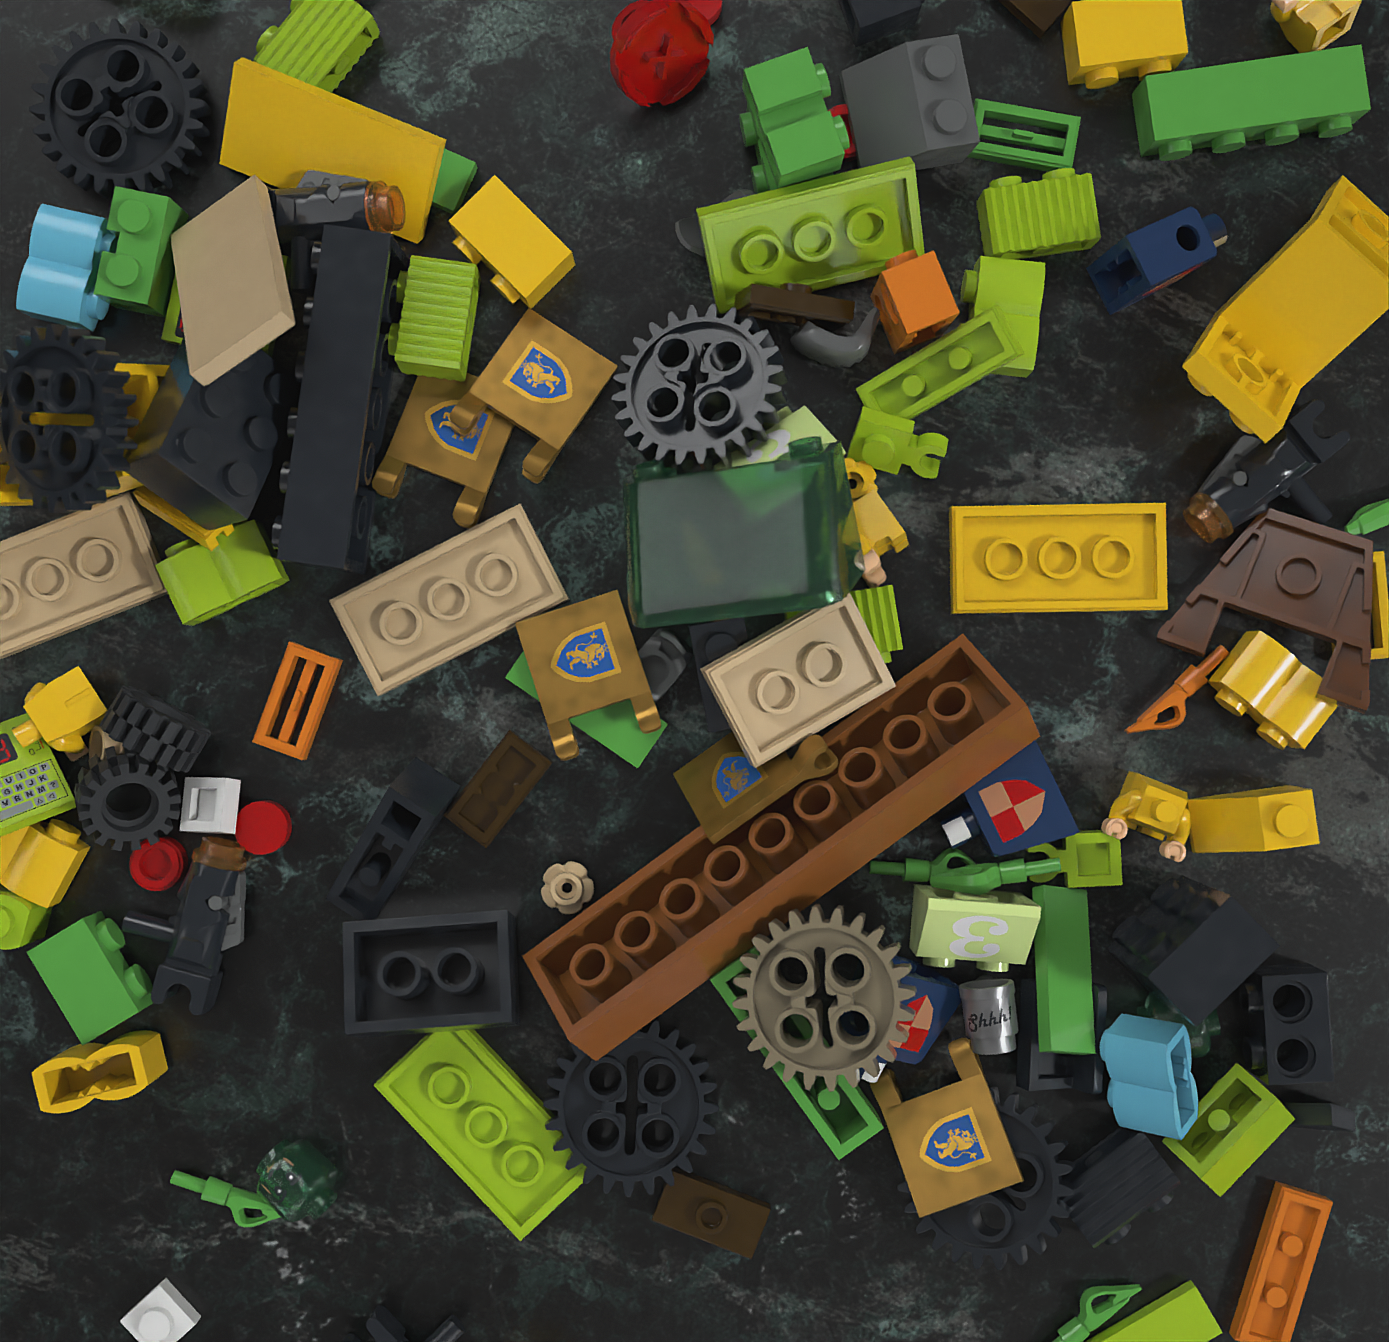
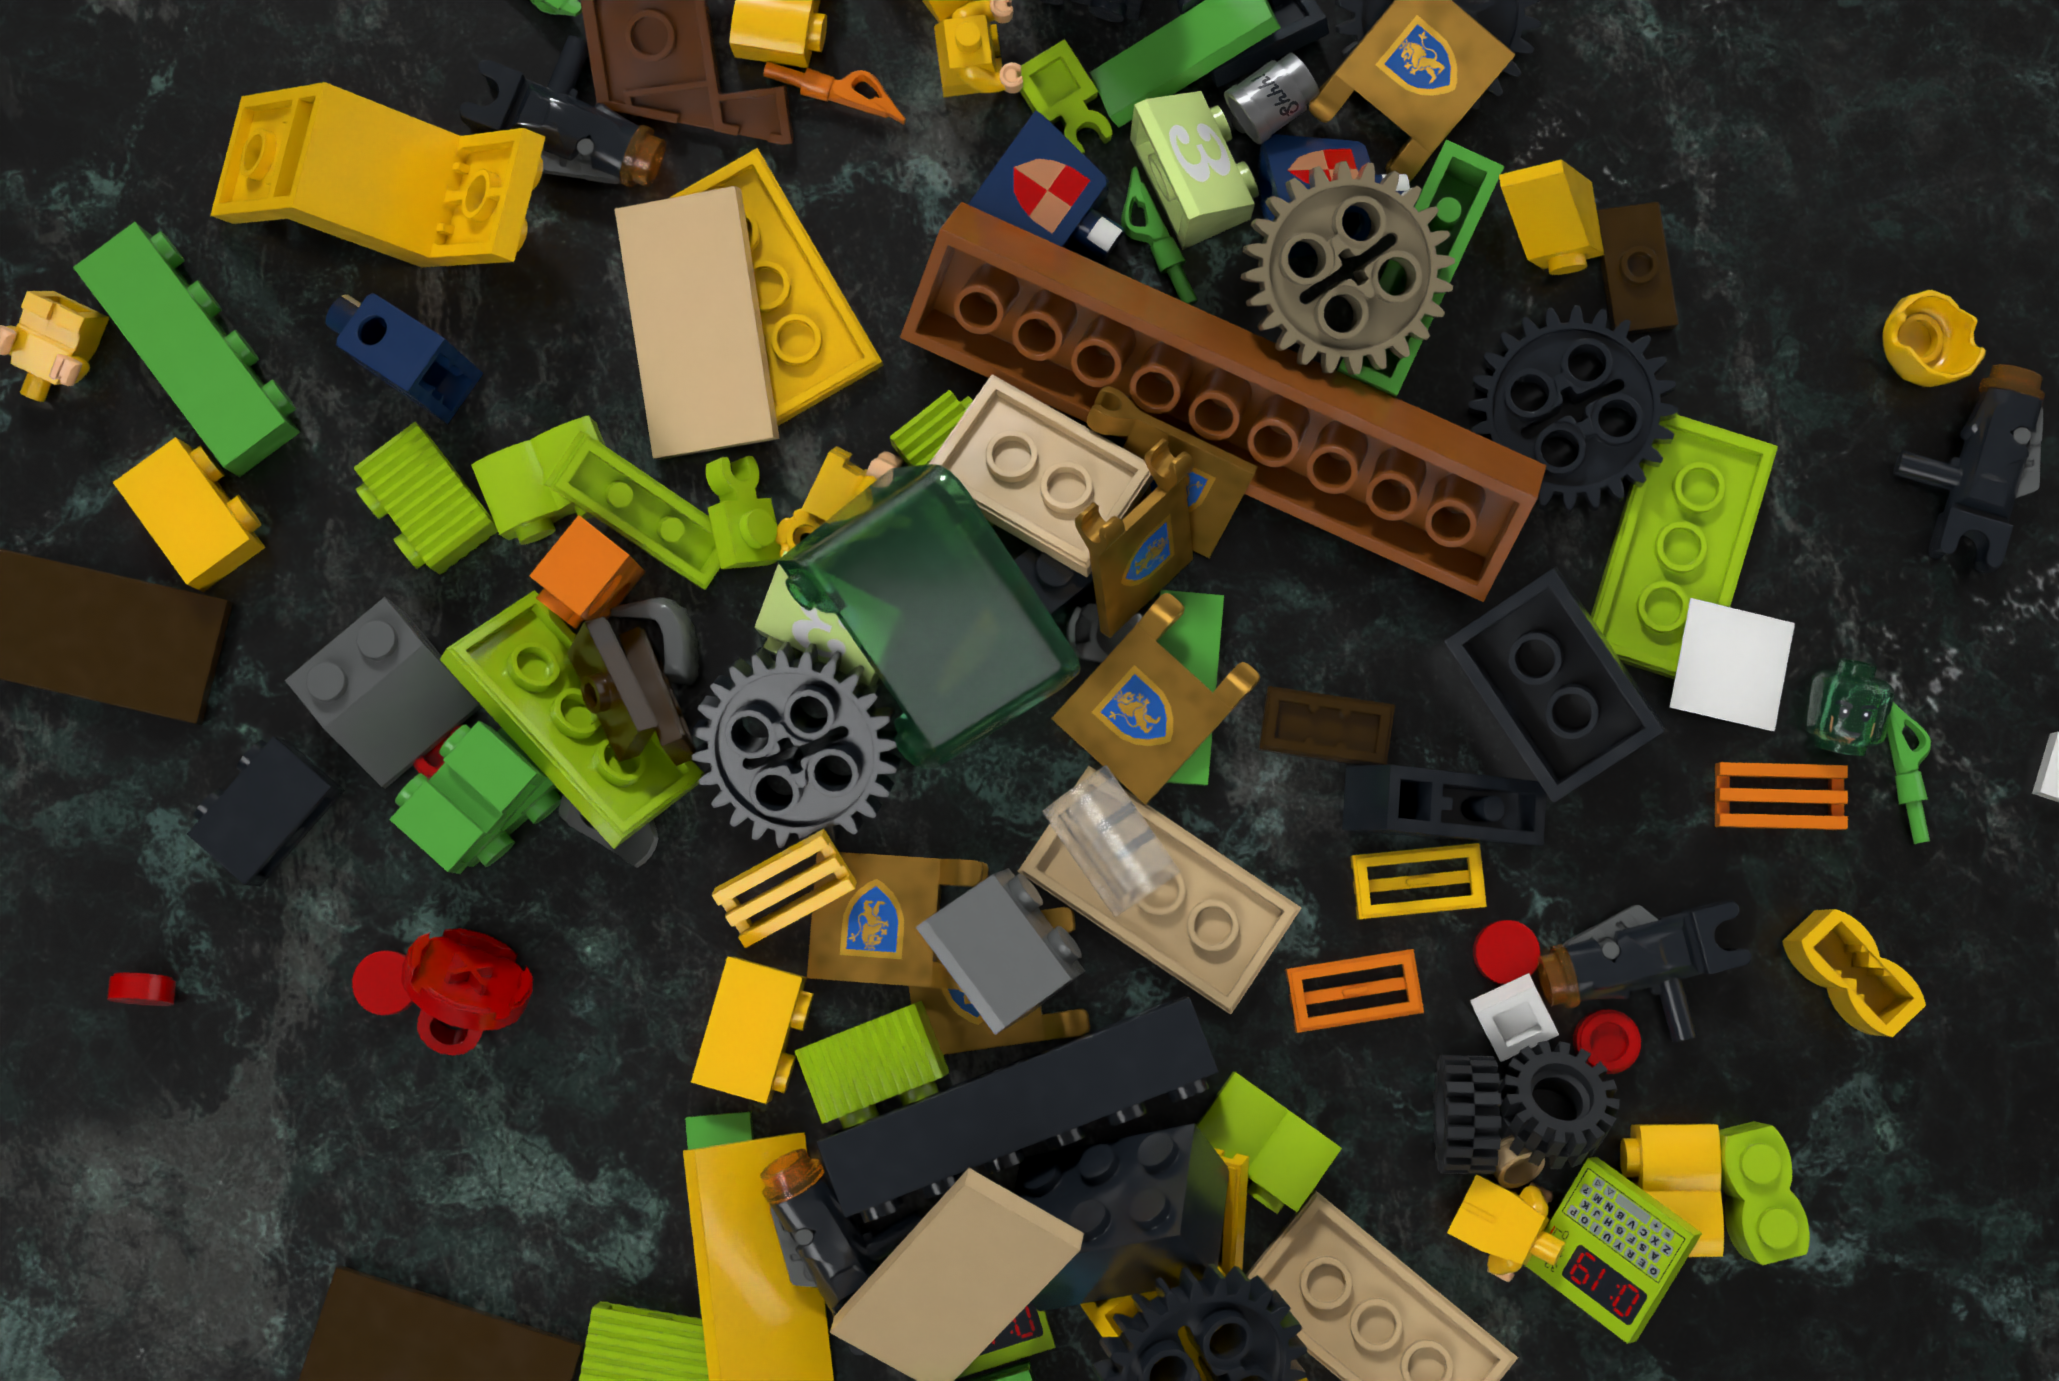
camera: 120 degrees left, 5 degrees down
bright green brick [27,911,153,1046] -> none
tan plate [541,861,594,914] -> none
bright green hand [930,858,1061,895] -> none
bright green tile [967,99,1081,172] -> none
none -> dark brown plate [567,617,658,762]
none -> tan tile [615,186,780,460]
none -> yellow tile [712,829,857,948]
none -> dark grey slope [916,868,1086,1035]
none -> clear brick [1042,765,1180,918]
none -> pearl gold flag [1075,438,1194,638]
none -> yellow tile [1350,843,1487,919]
none -> yellow slope [1499,159,1604,275]
none -> white sticker [1670,598,1795,731]
none -> orange tile [1715,762,1848,830]

